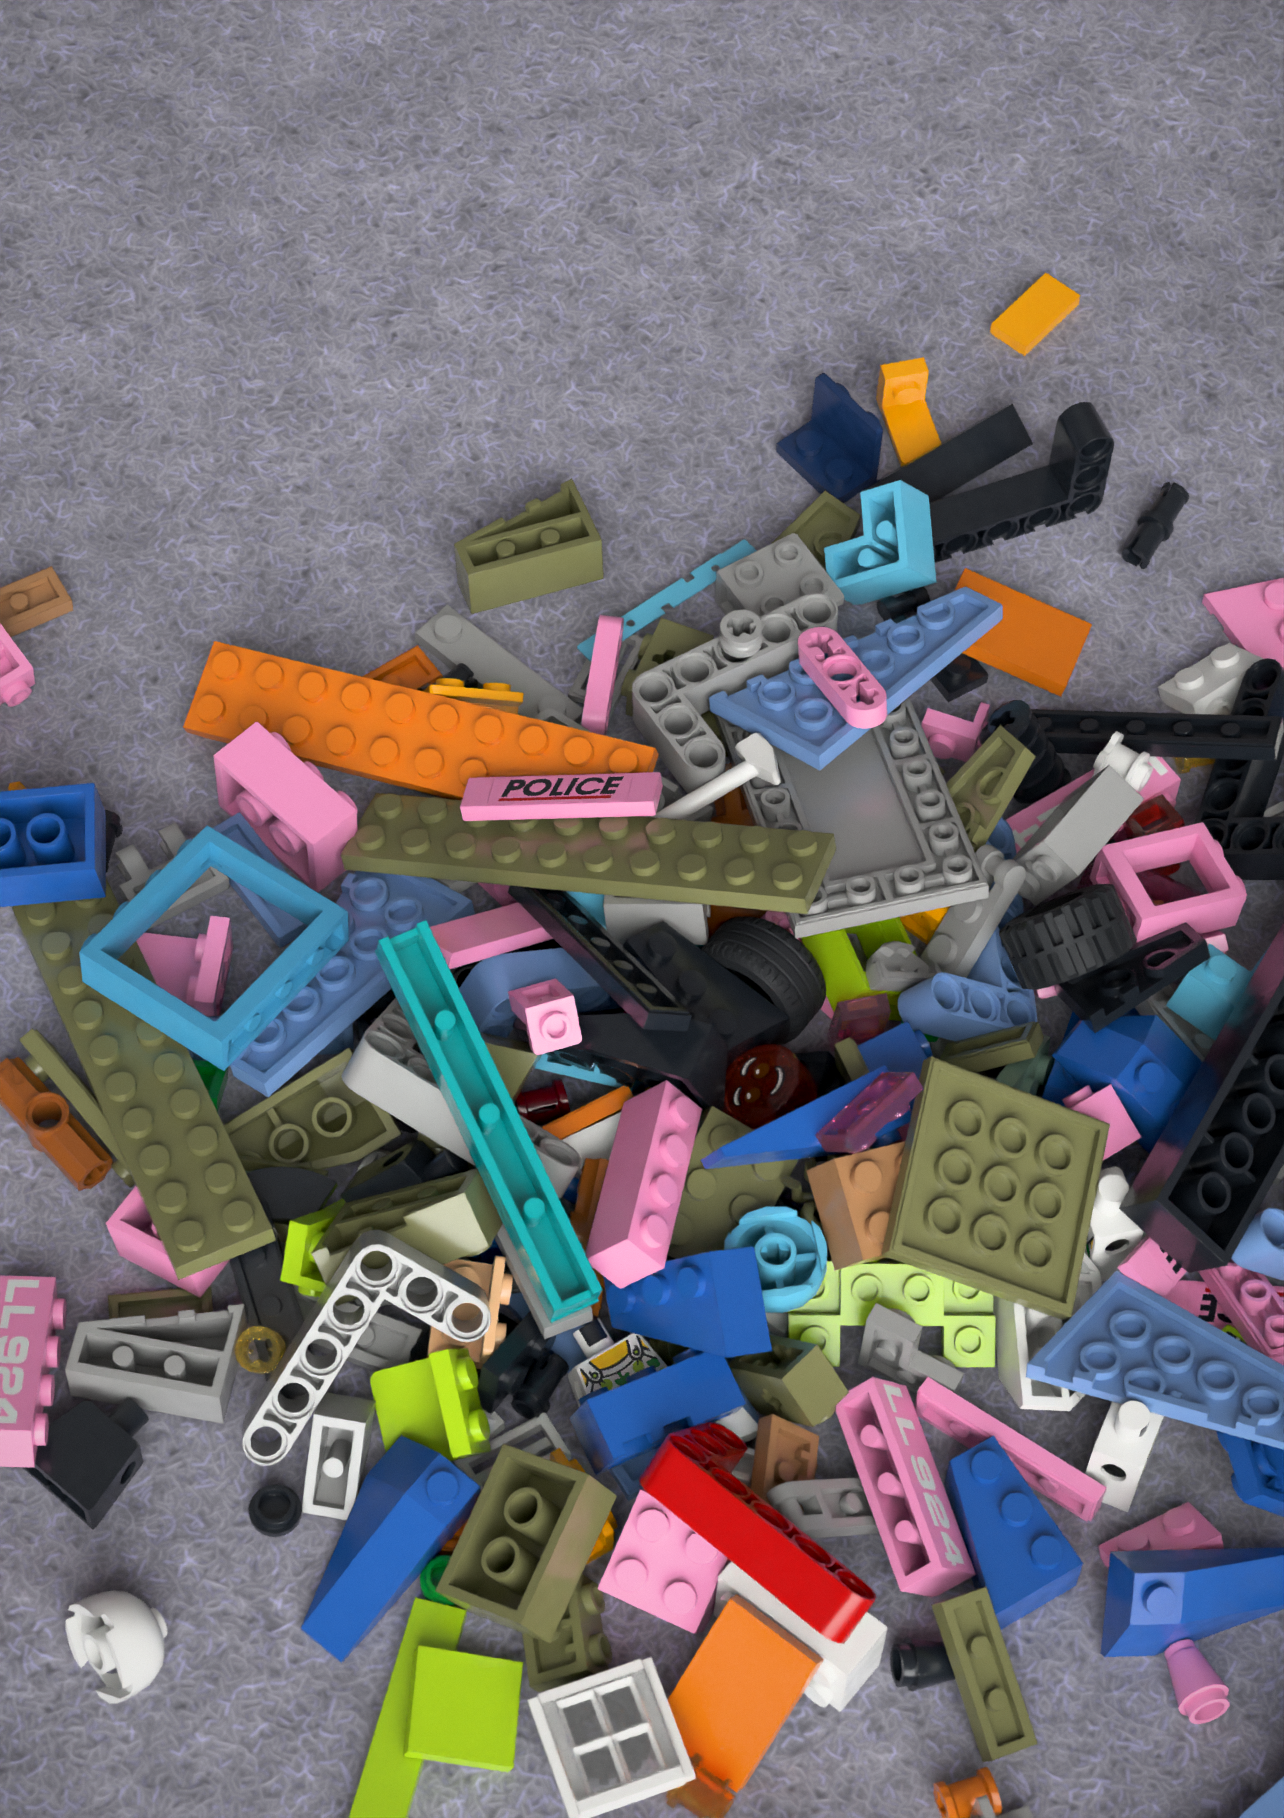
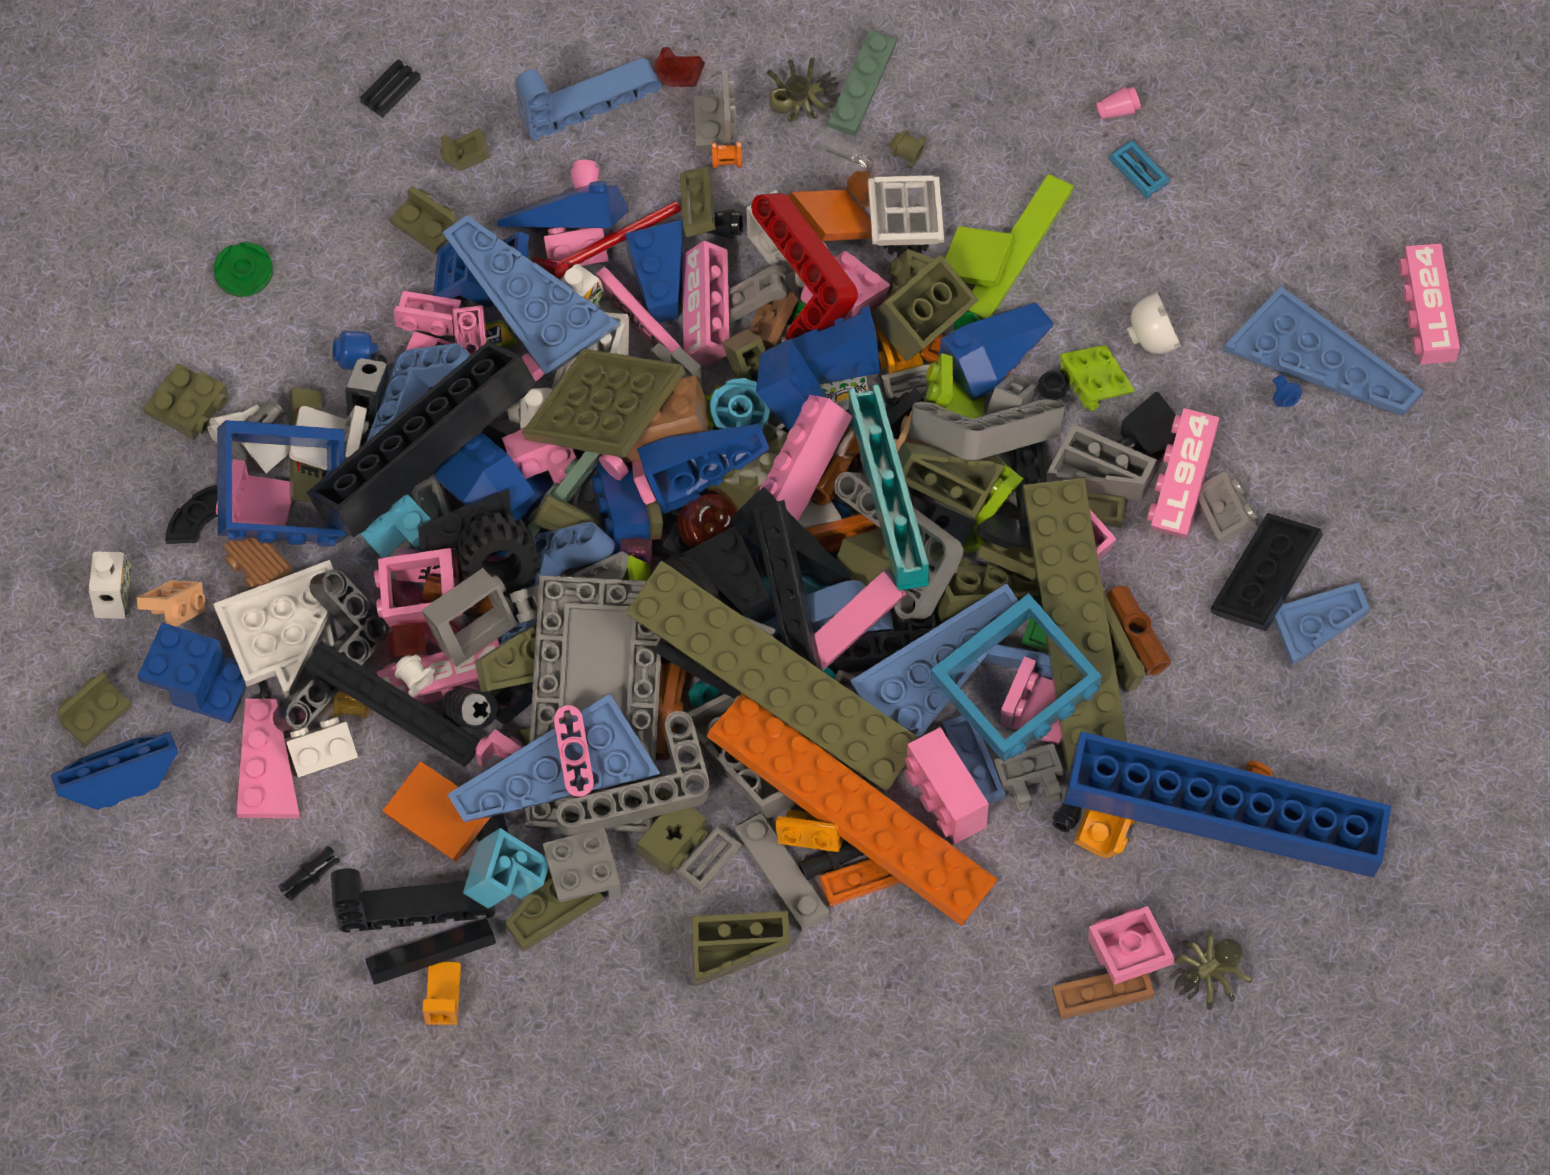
camera: 160 degrees left, 5 degrees up
clear yellow bush [235,1326,286,1374] -> none
bright pink tile [460,772,663,821] -> none
bright pink bracket [508,978,582,1055] -> none
medium azure piece [577,539,757,661] -> none
bright pink beam [581,615,624,736] -> none
white piece [650,732,781,820] -> none
light grey bush [720,610,763,658] -> none
dark blue bracket [776,373,883,503] -> none
clear pink plate [815,1072,923,1154] -> none
light orange tile [990,272,1080,356] -> none
none -> red bar [532,201,681,279]
none -> lime hinge [1059,345,1135,412]

